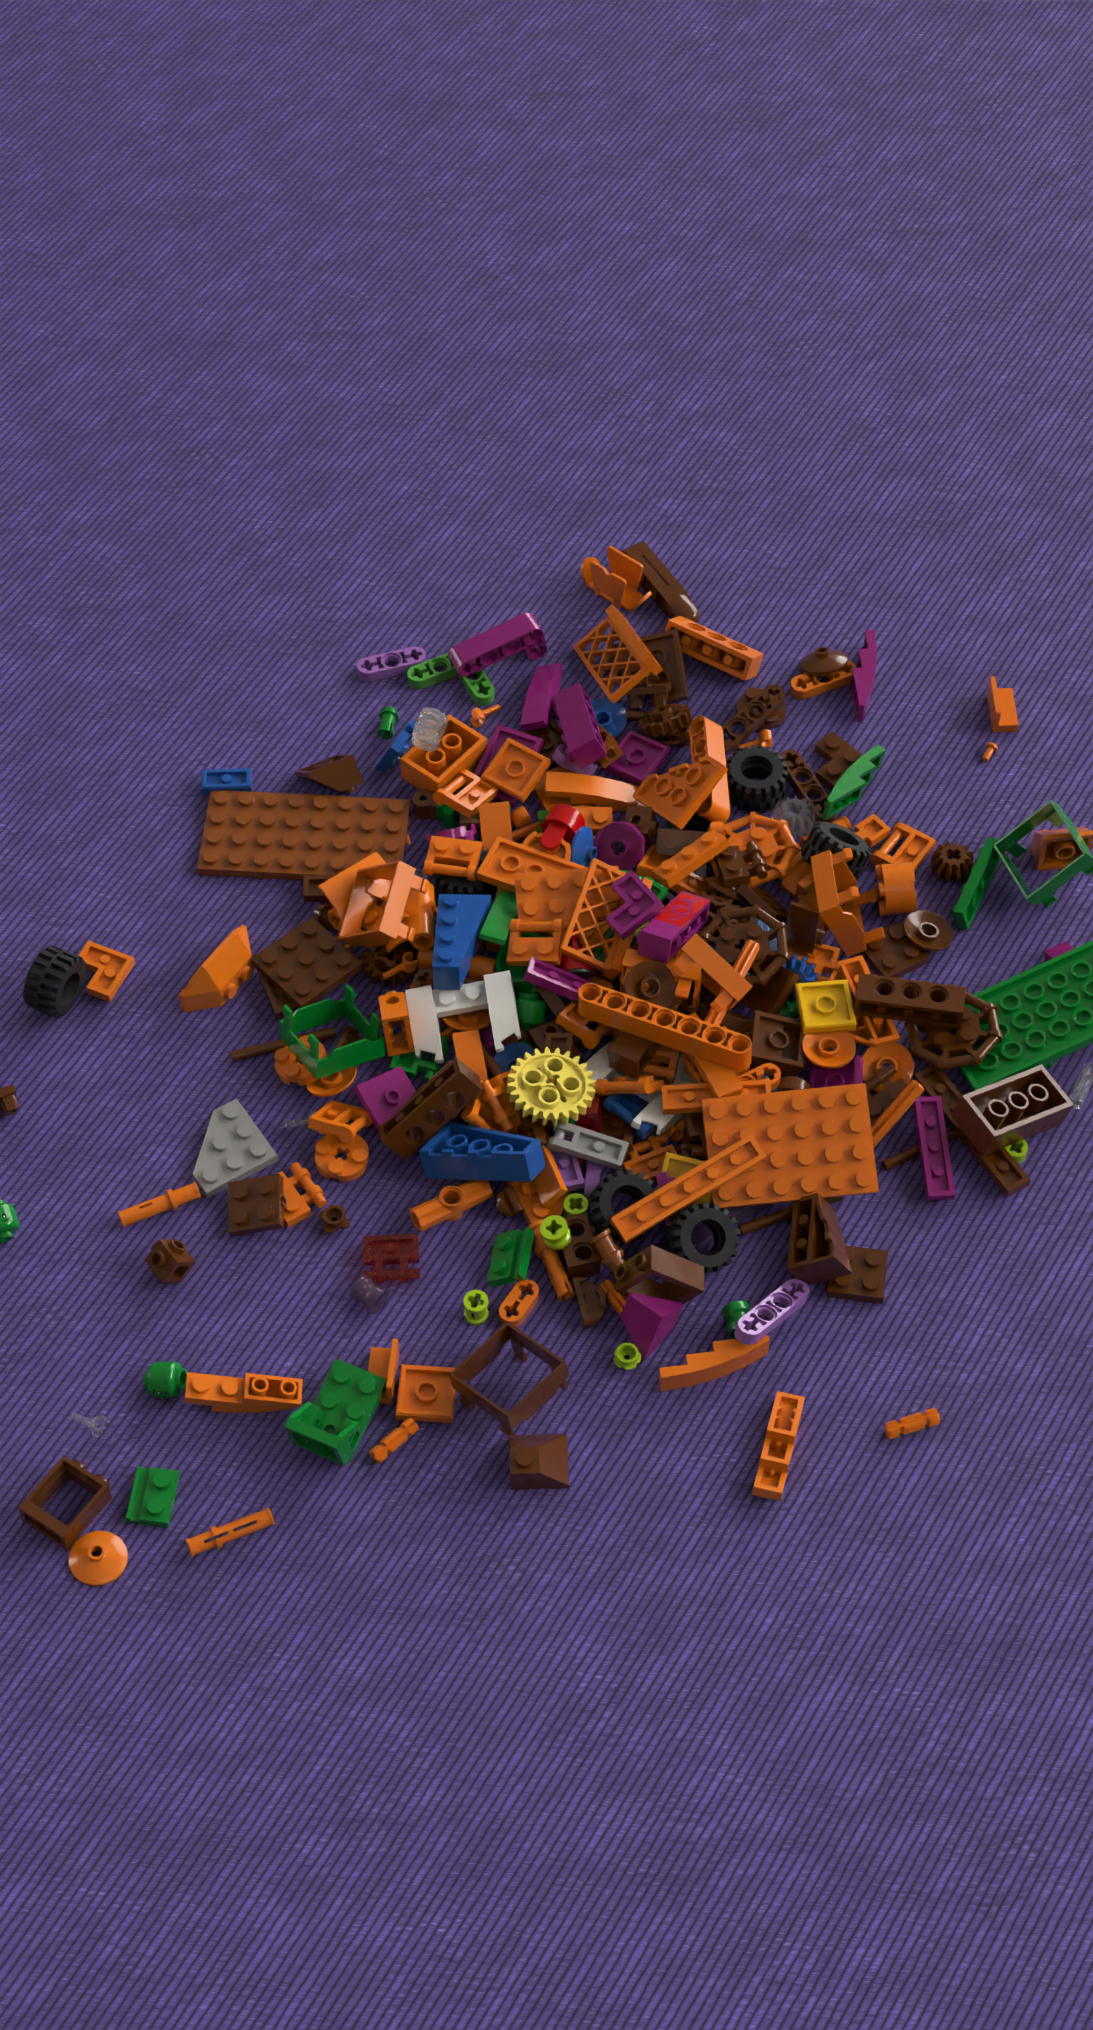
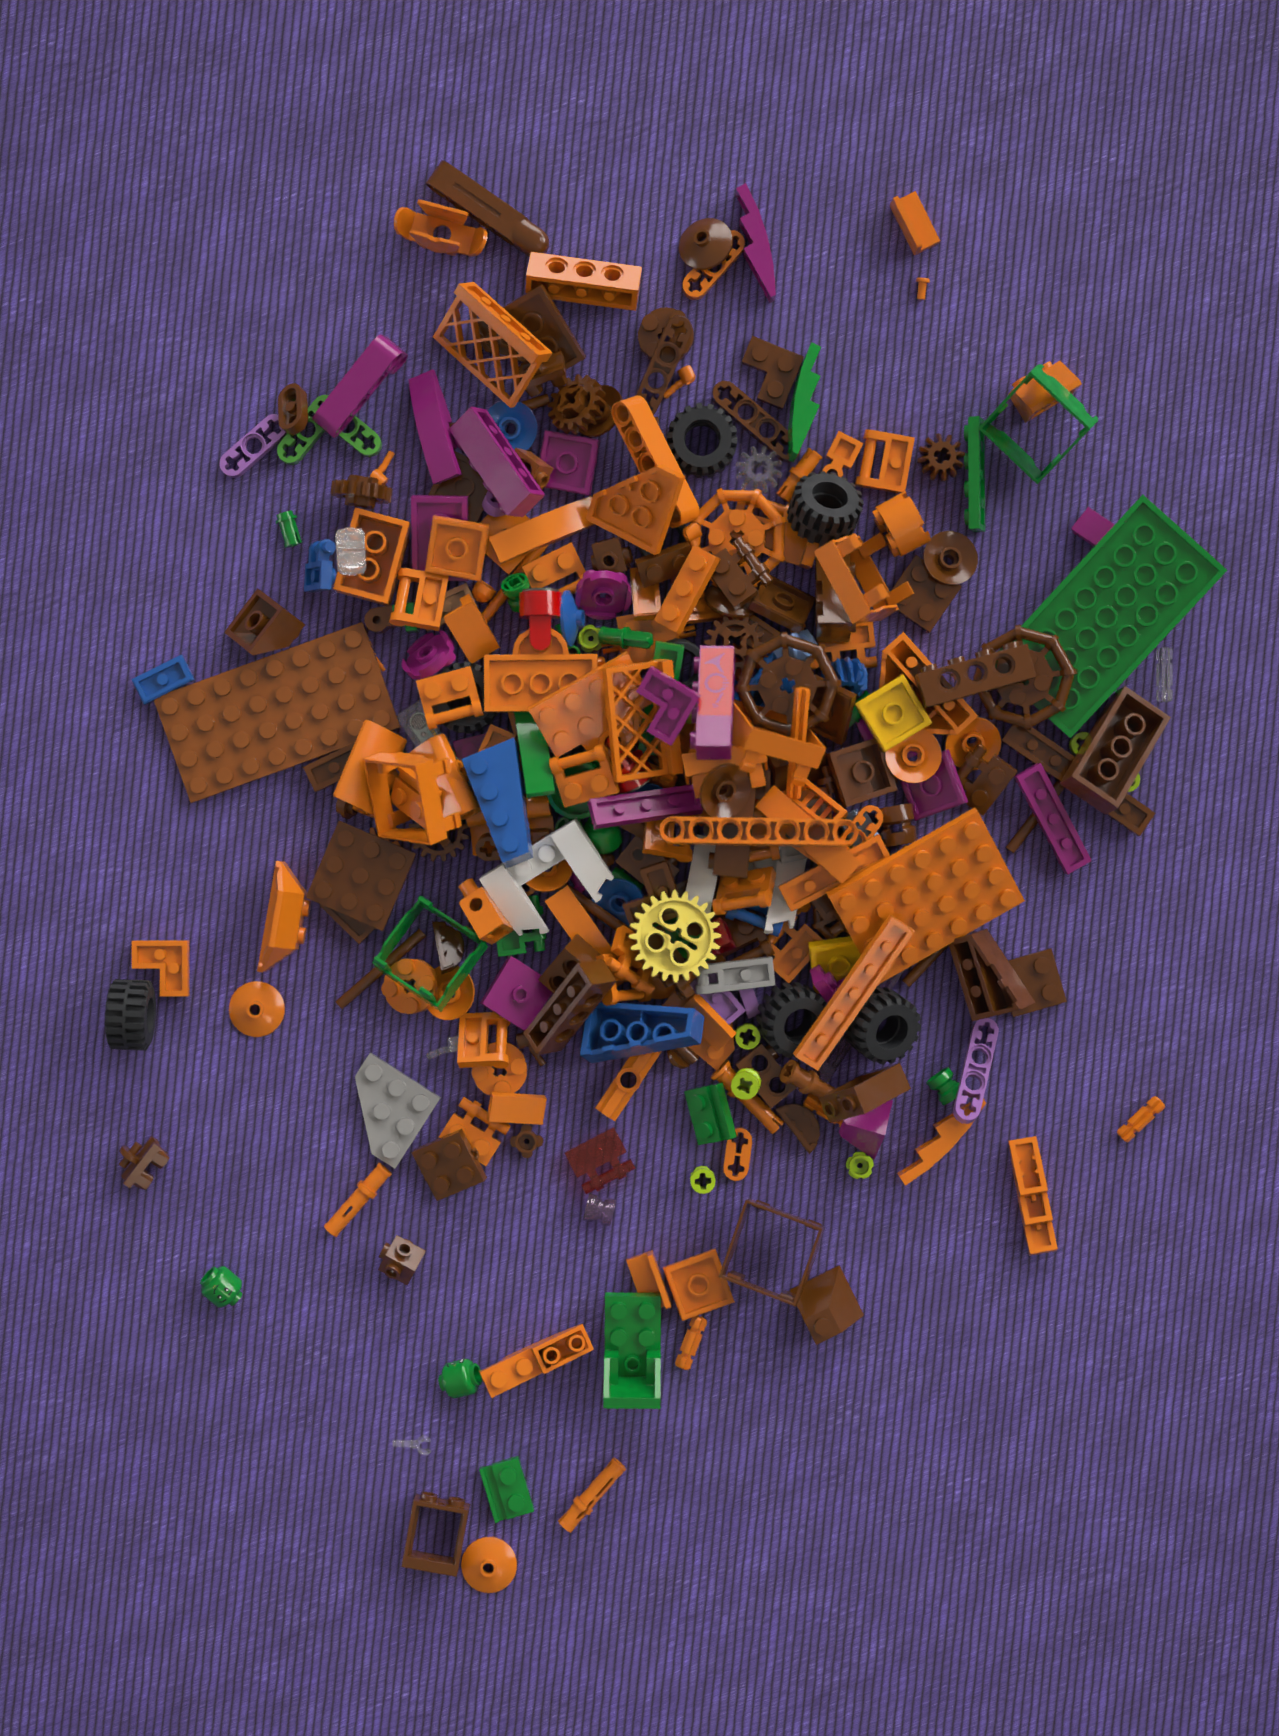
camera: 25 degrees left, 35 degrees up
orange hand [382,952,418,980] -> none
orange axle [871,1080,924,1147] -> none
none -> orange dish [229,981,285,1037]
none -> reddish brown plate [278,383,308,435]
none -> reddish brown gear [330,475,393,509]
none -> orange tile [487,1092,547,1125]
none -> reddish brown hand [516,1032,546,1067]

